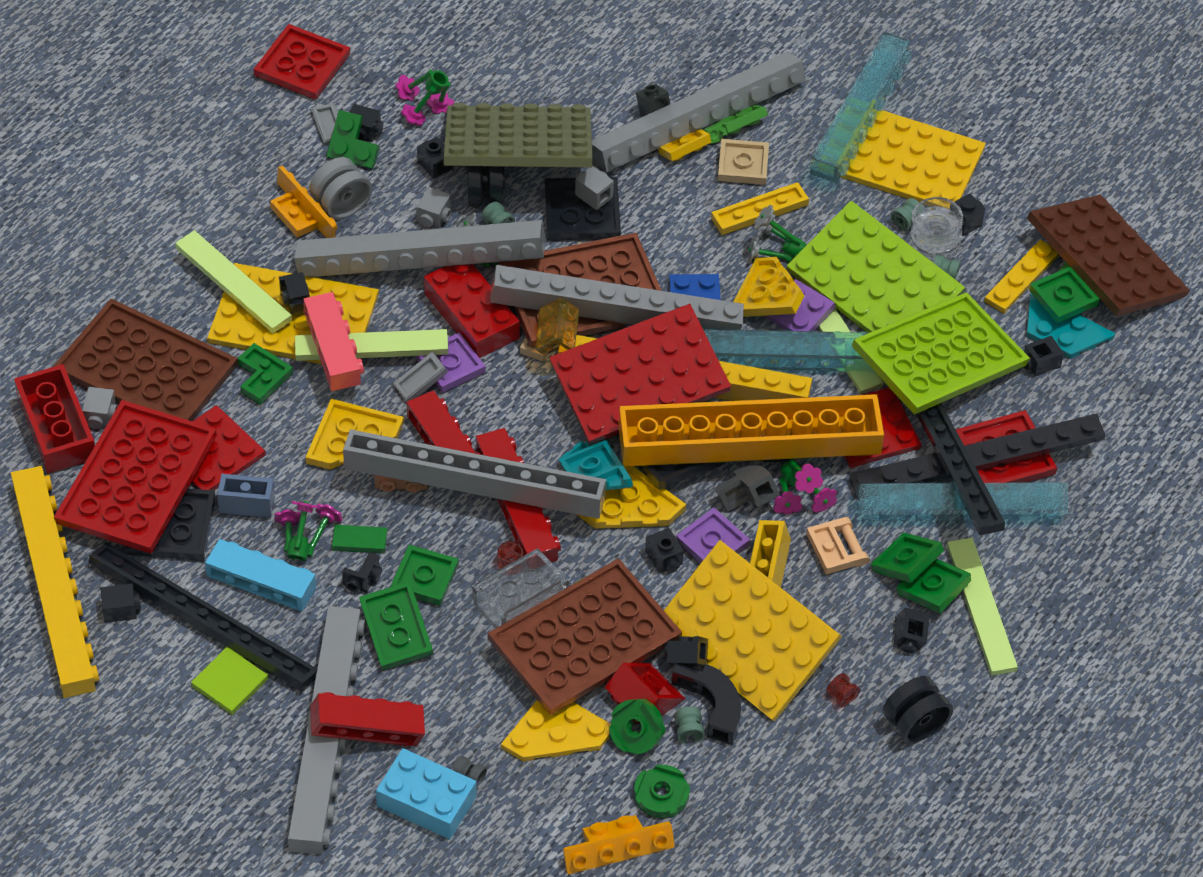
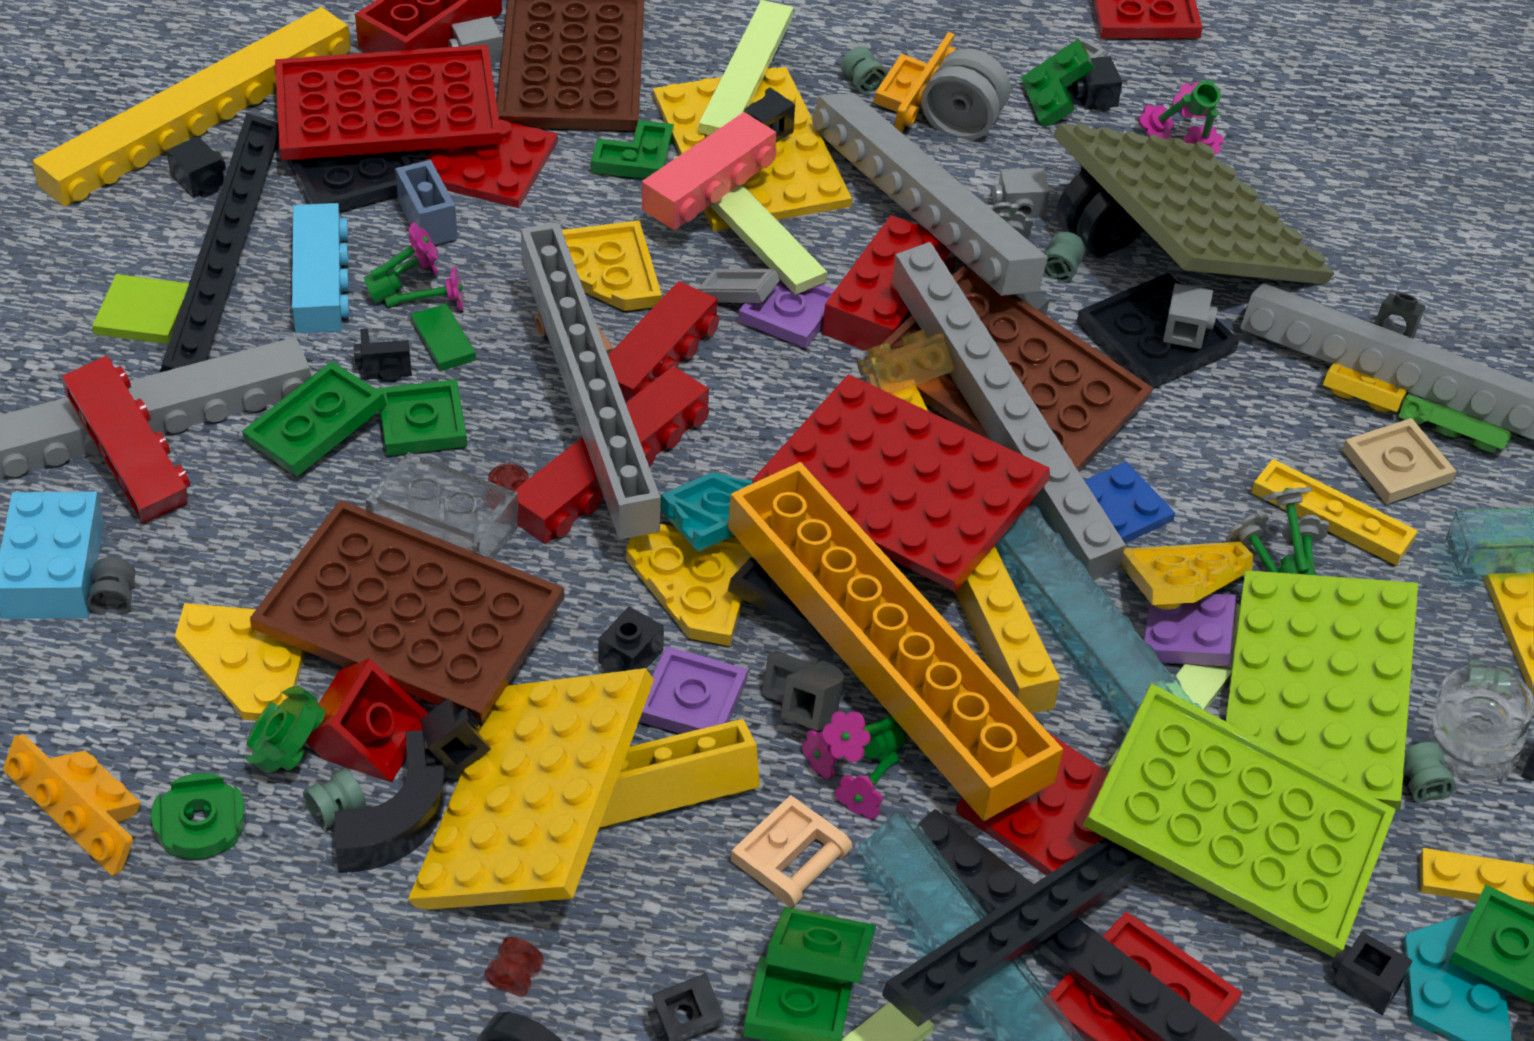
camera: 60 degrees right, 5 degrees down
none -> sand green wheel [841,47,888,94]

